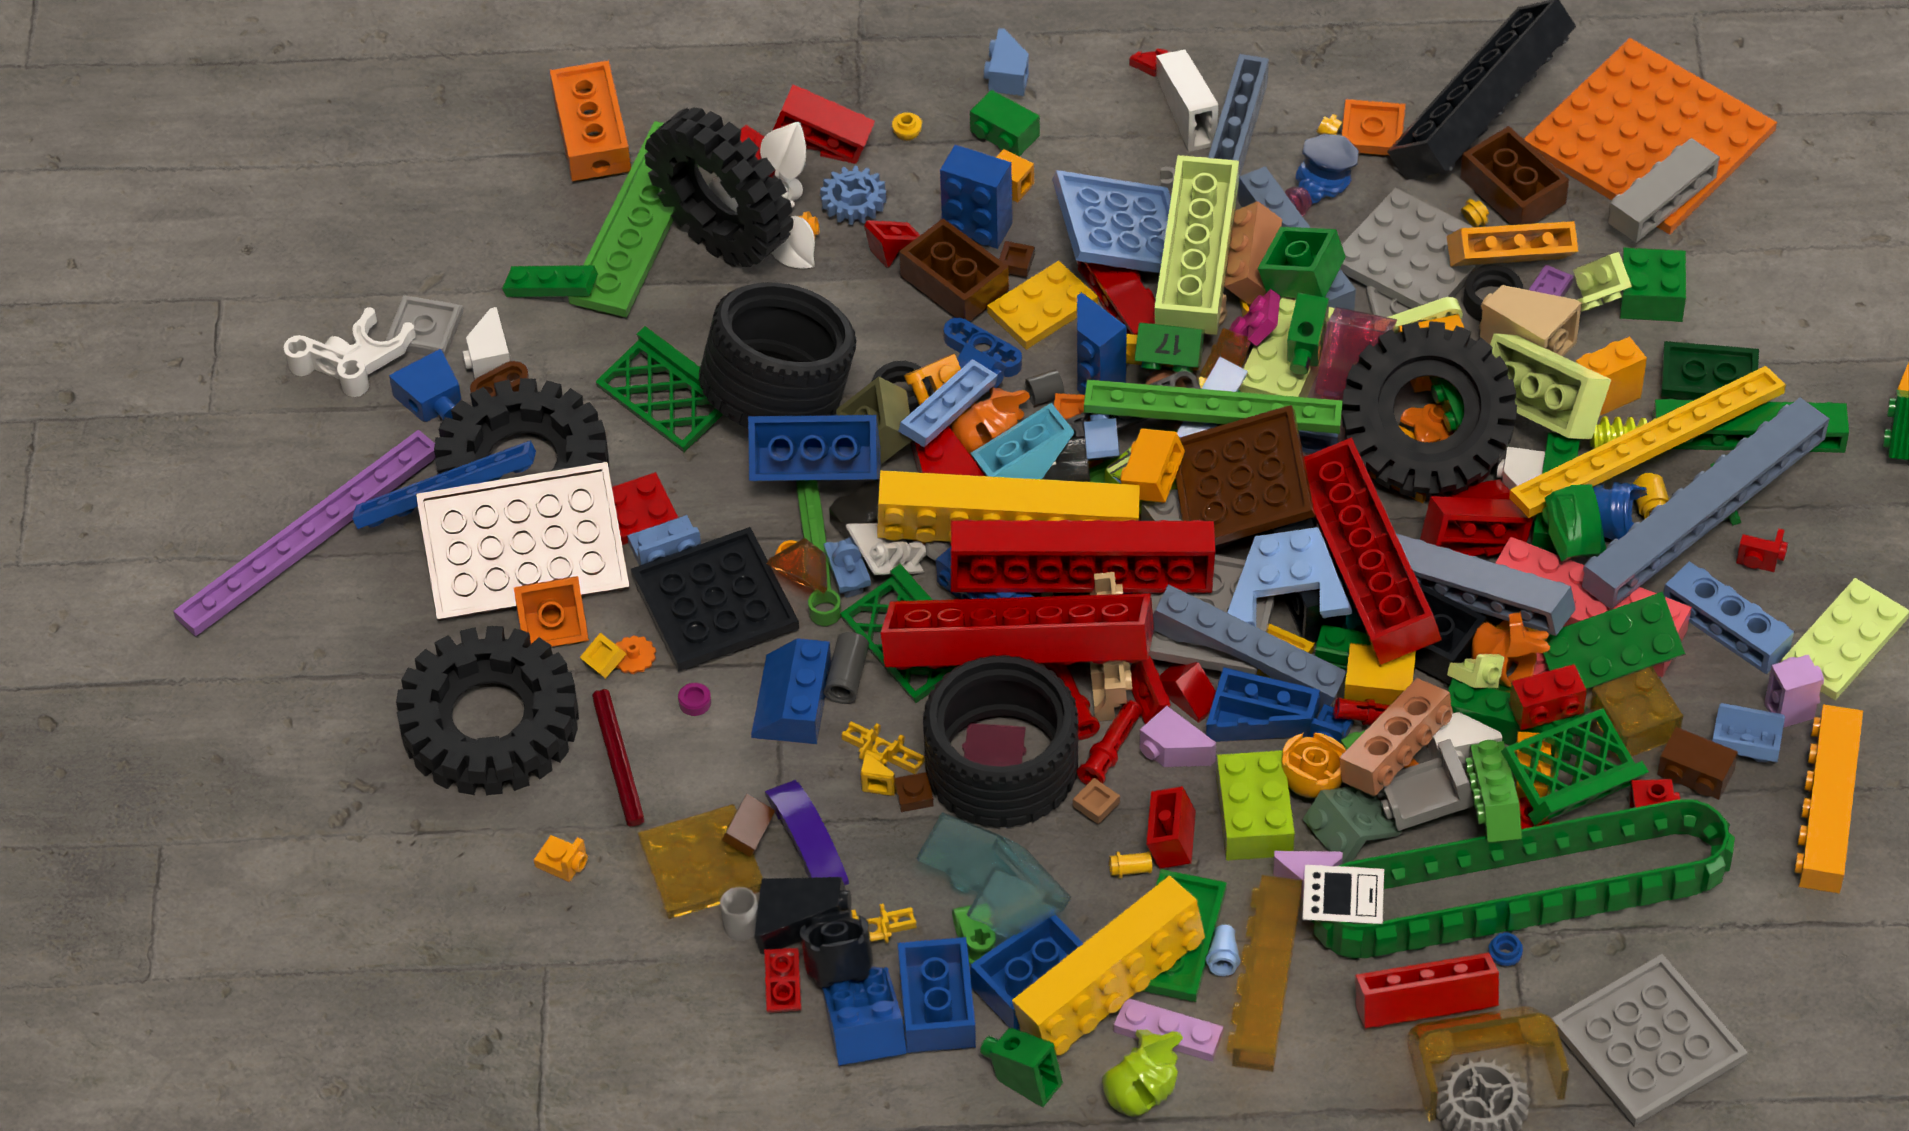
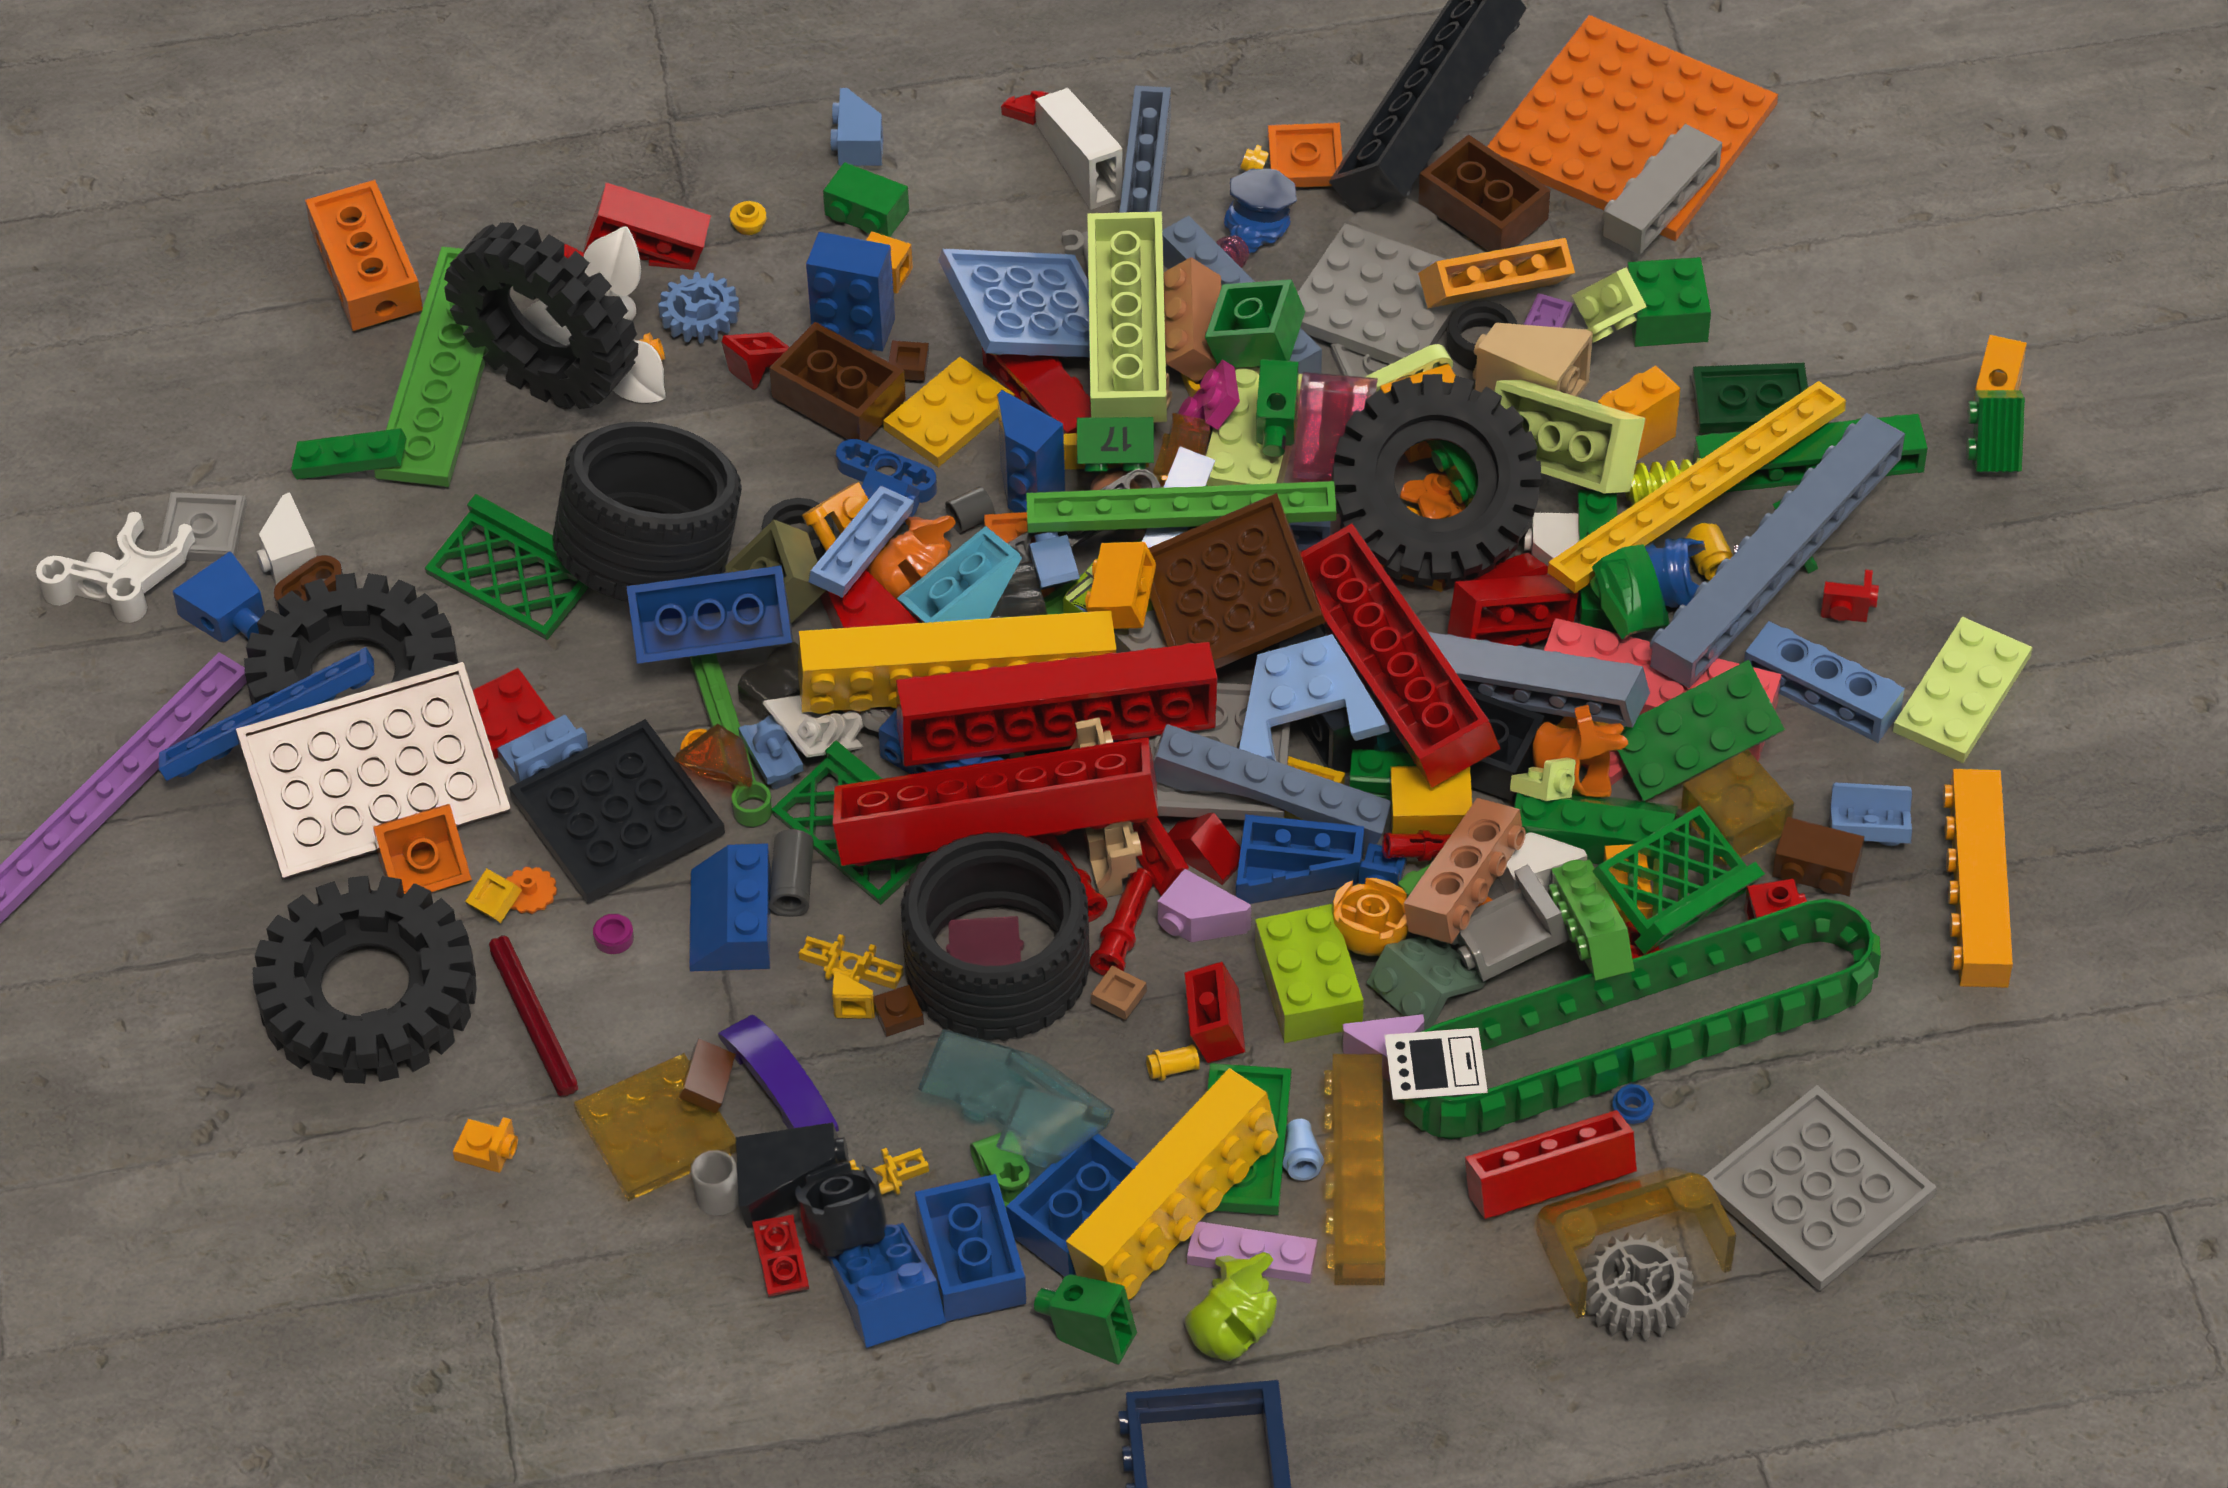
camera: 10 degrees left, 0 degrees up
yellow plate [1461,199,1489,227] -> none
red brick [1509,664,1587,730] -> none
lavender brick [1764,654,1824,728] -> none

